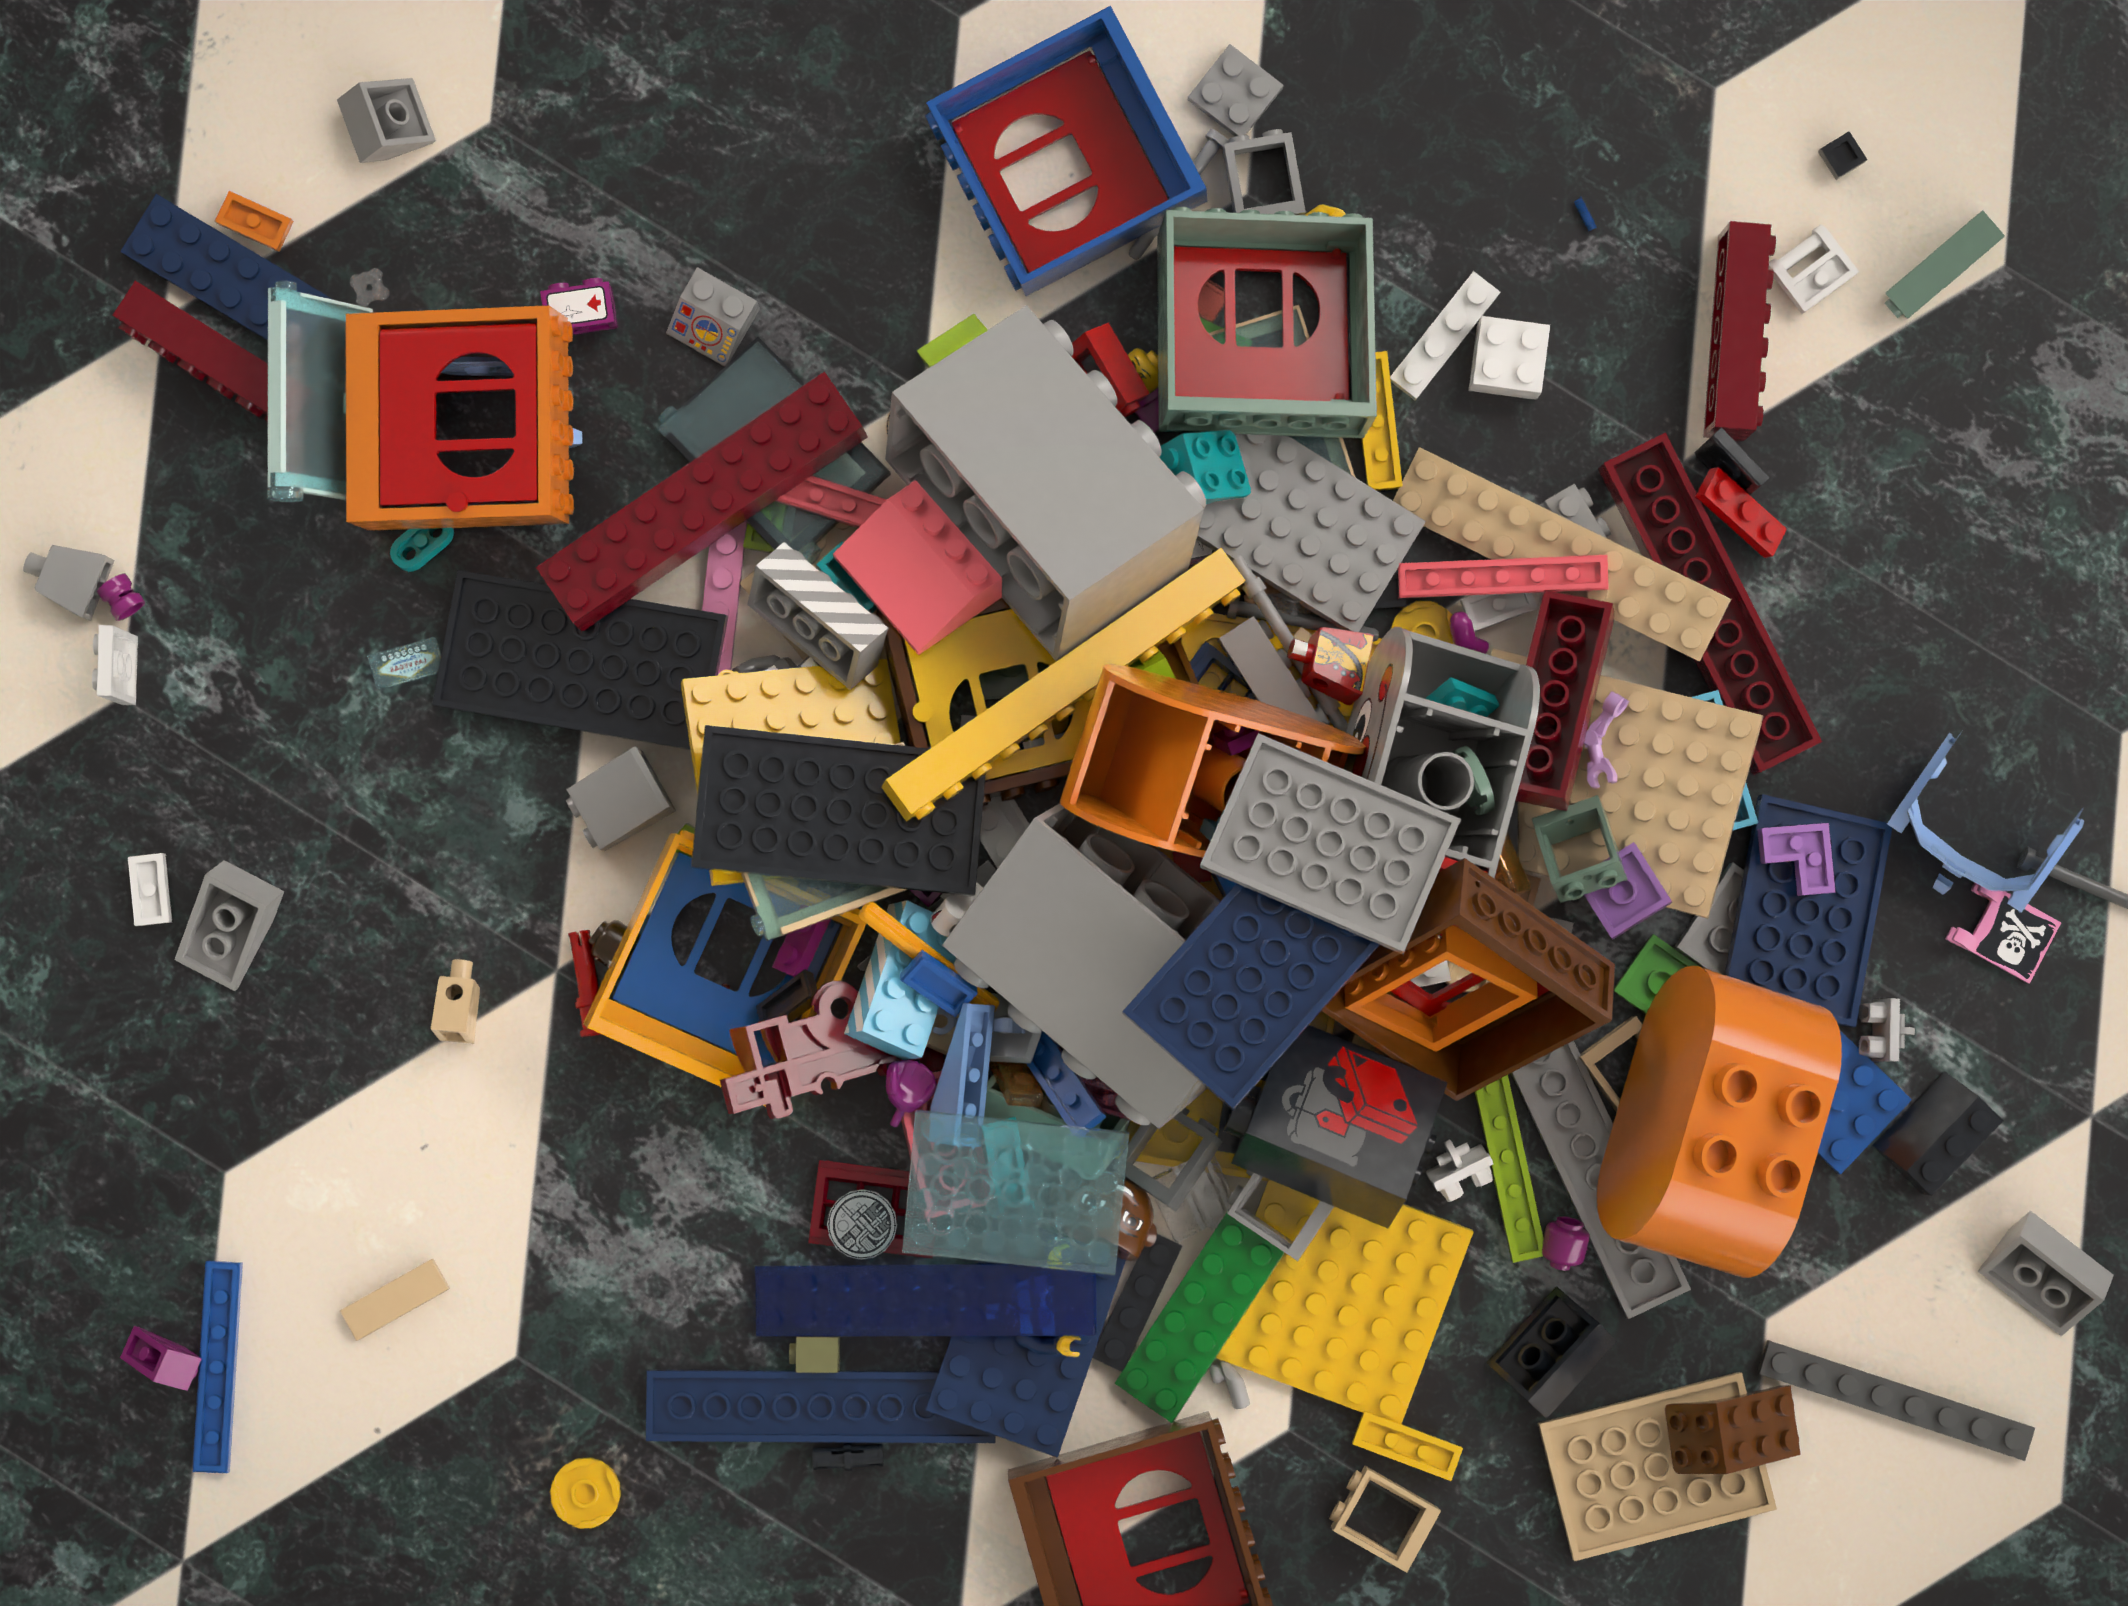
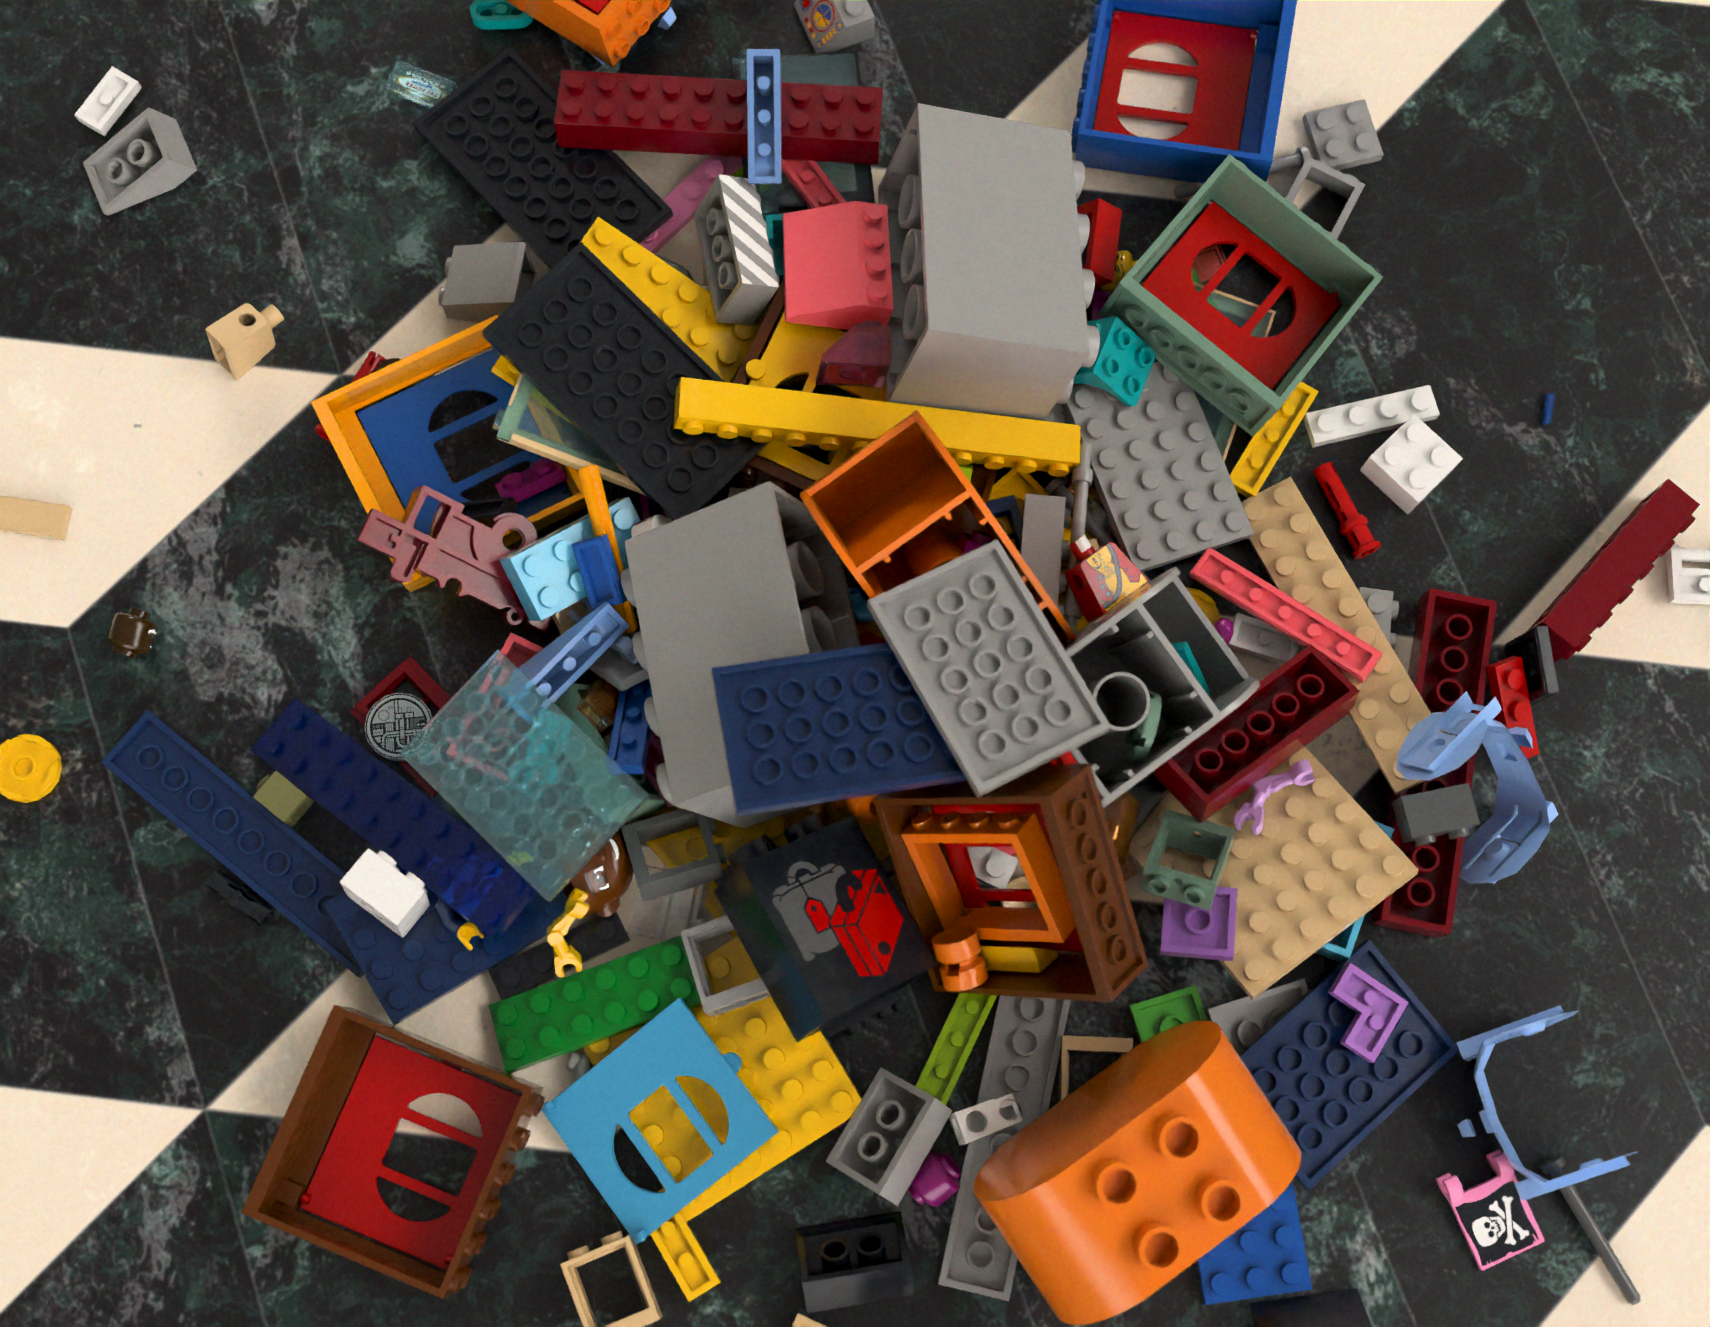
camera: 40 degrees right, 10 degrees down
magenta piece [886,1060,937,1127] -> none
white hips [1425,1139,1494,1202] -> none
light grey hips [1859,998,1915,1062] -> none
none -> dark brown head [107,607,158,659]
none -> white brick [340,848,430,938]
none -> dark azure door [541,997,779,1244]
none -> yellow piece [546,888,589,978]
none -> medium blue slope [747,49,782,184]
none -> clear pink slope [815,321,891,387]
none -> light grey slope [825,1067,952,1206]
none -> orange wheel [931,926,989,992]
none -> white leg [949,1093,1023,1146]
none -> yellow slope [978,946,1059,973]
none -> red pin [1313,462,1382,560]
none -> dark grey brick [1392,783,1480,846]
none -> light blue animal [1396,691,1558,884]

